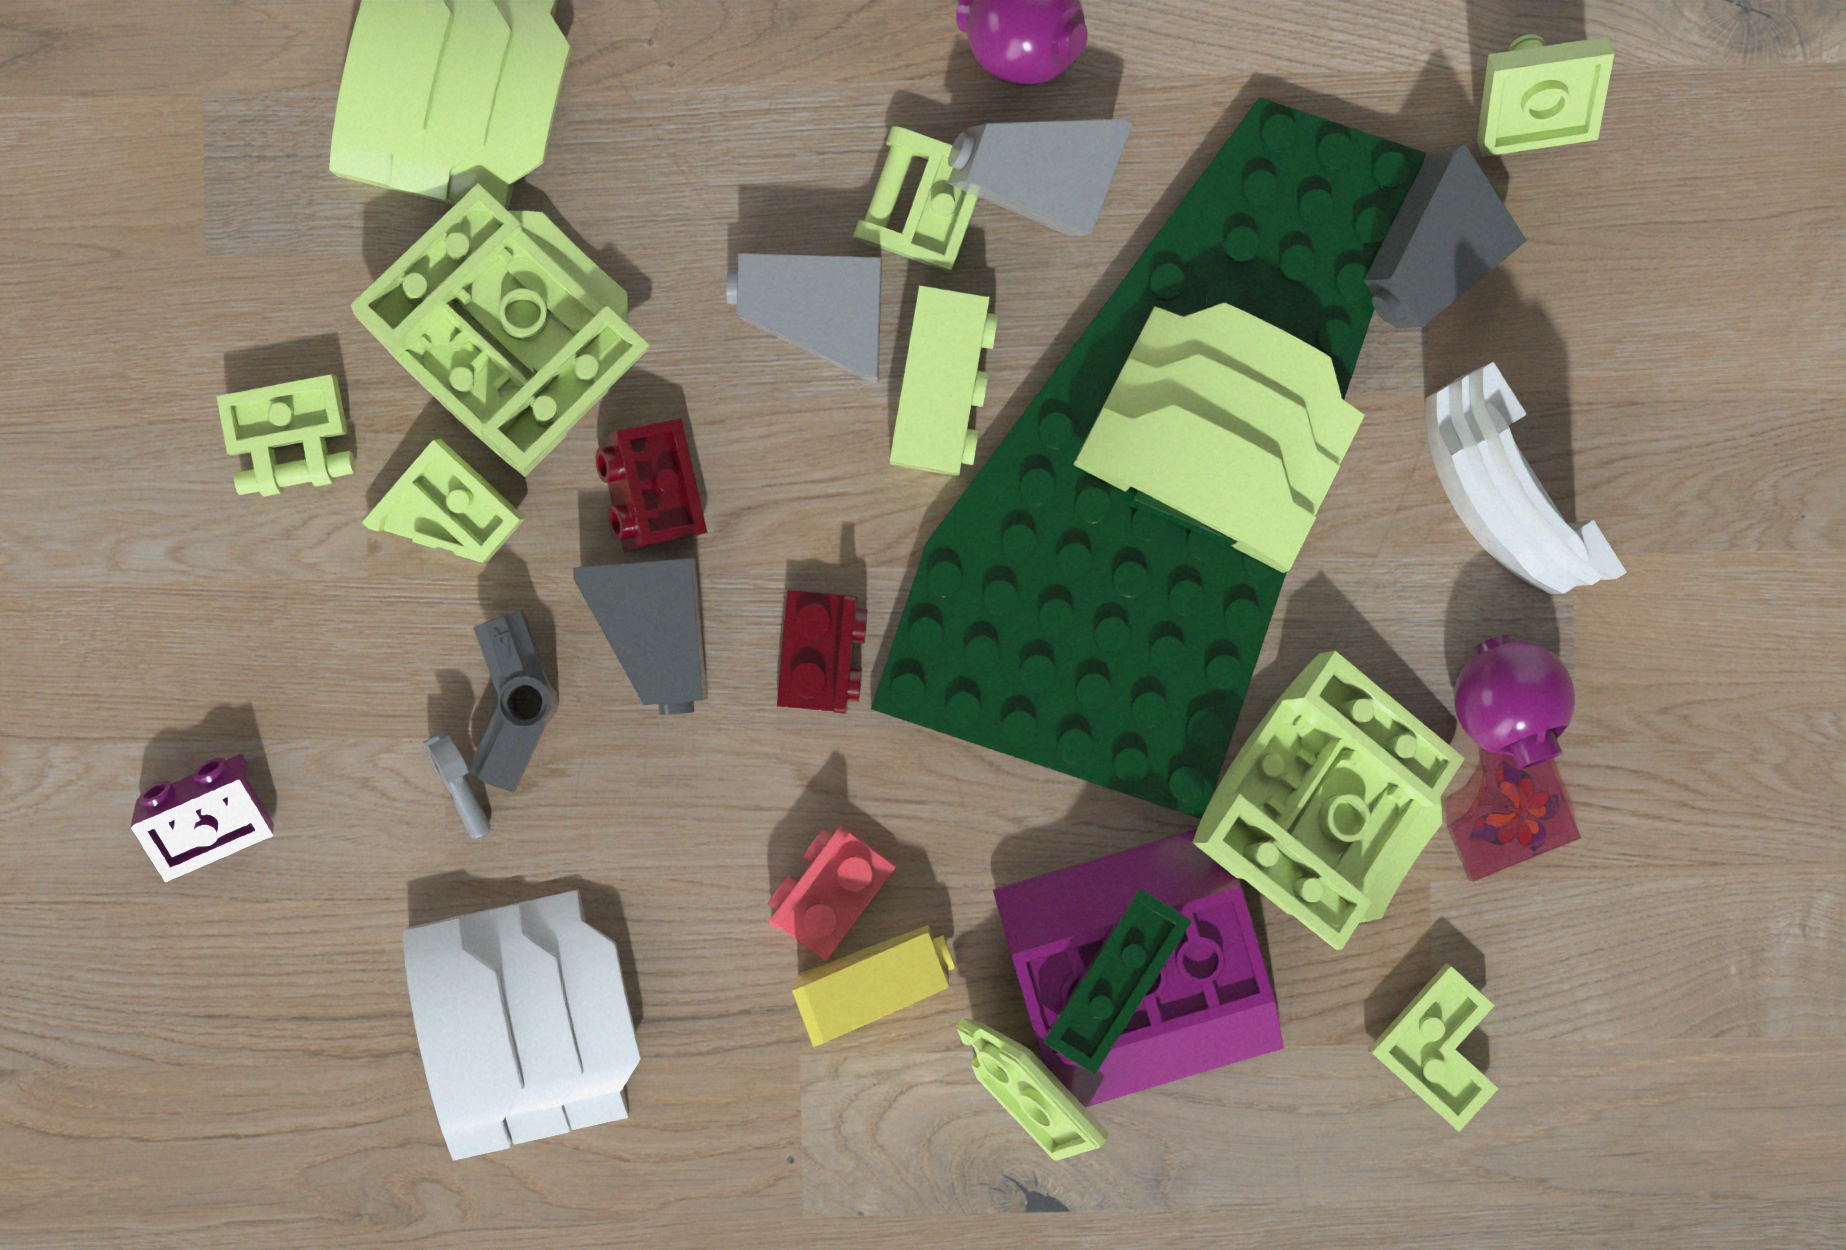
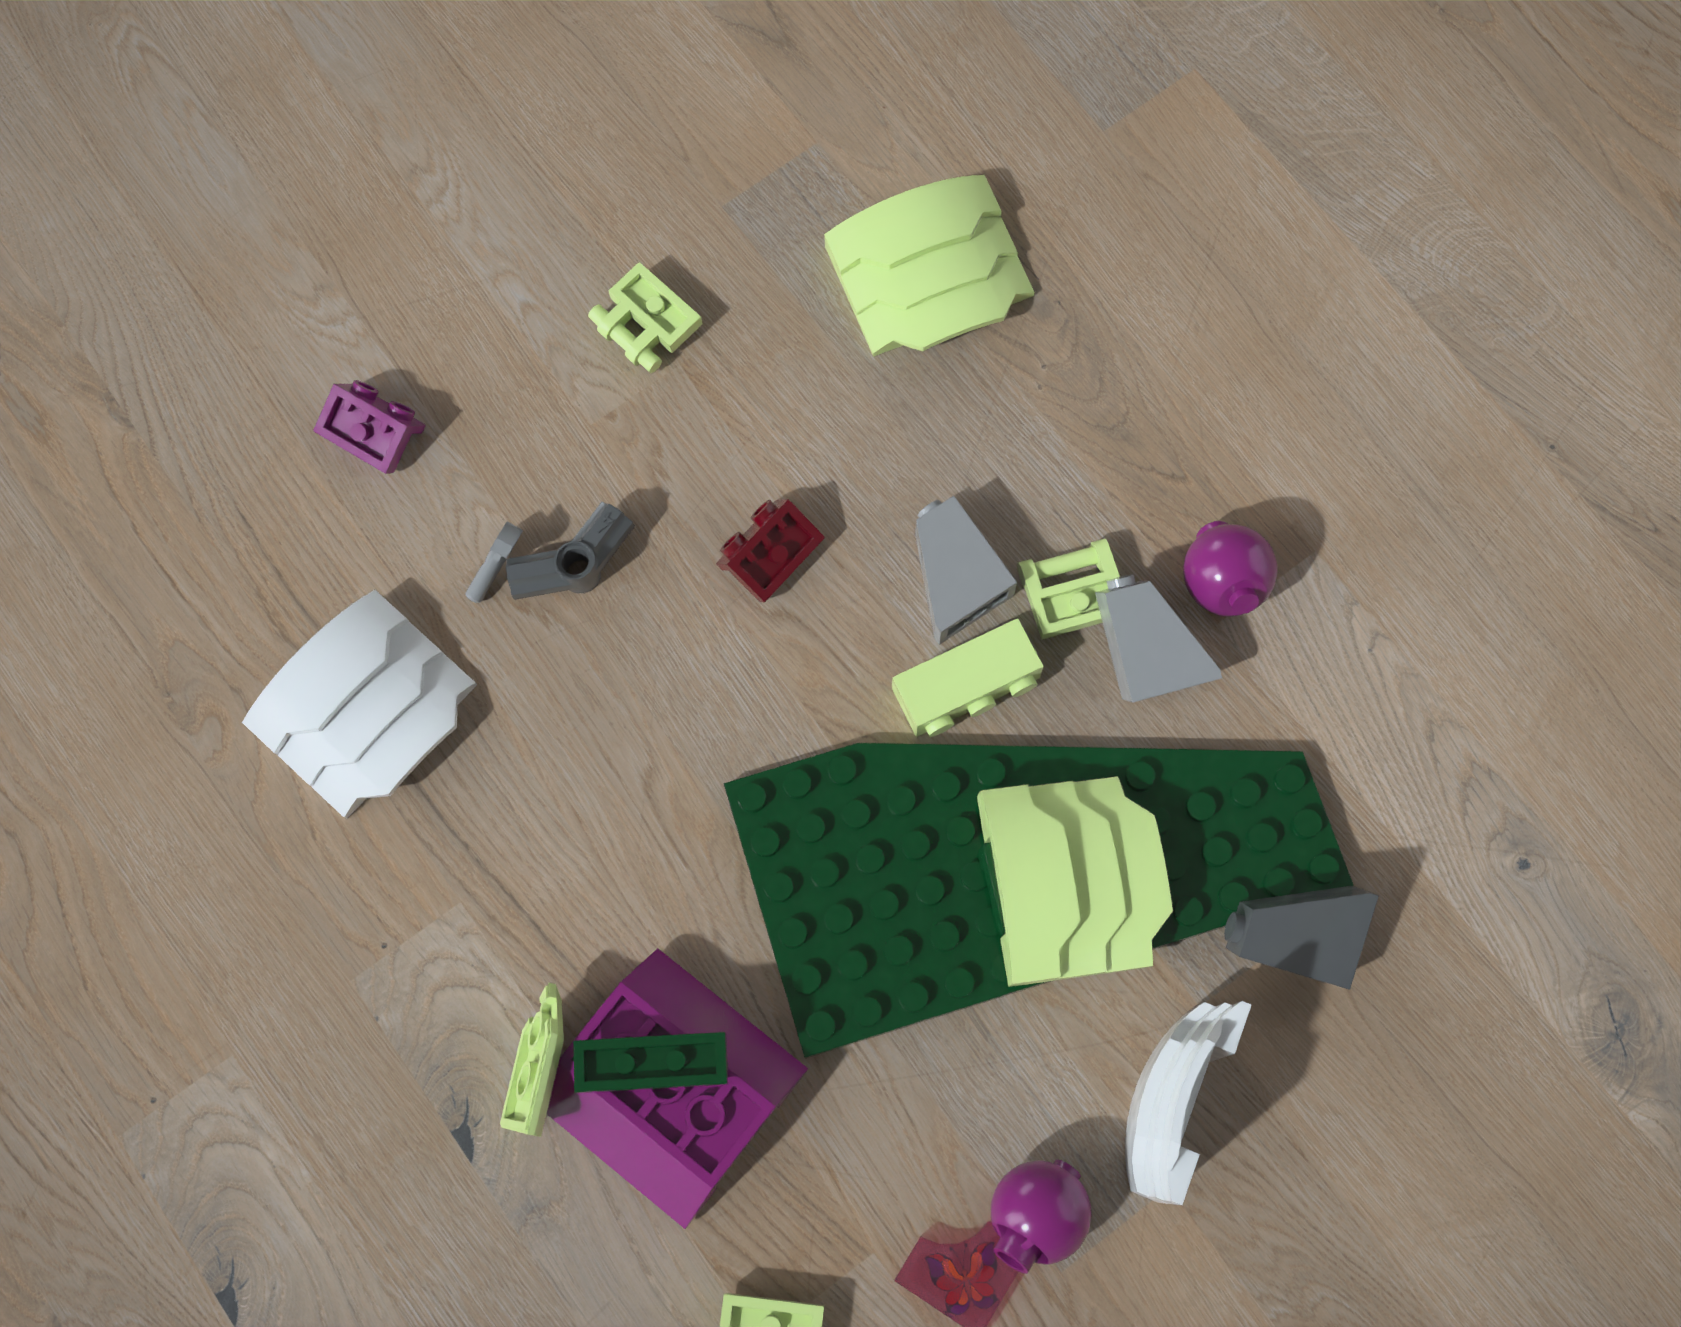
camera: 55 degrees right, 15 degrees down
yellowish green slope [350,183,650,477] -> none
yellowish green wing [362,439,526,563] -> none
dark grey slope [573,558,708,715] -> none
coral bracket [767,824,896,961] -> none
dark red bracket [777,590,868,714] -> none
light yellow slope [792,925,956,1047] -> none
yellowish green slope [1192,651,1465,950] -> none
yellowish green tile [1477,34,1615,157] -> none

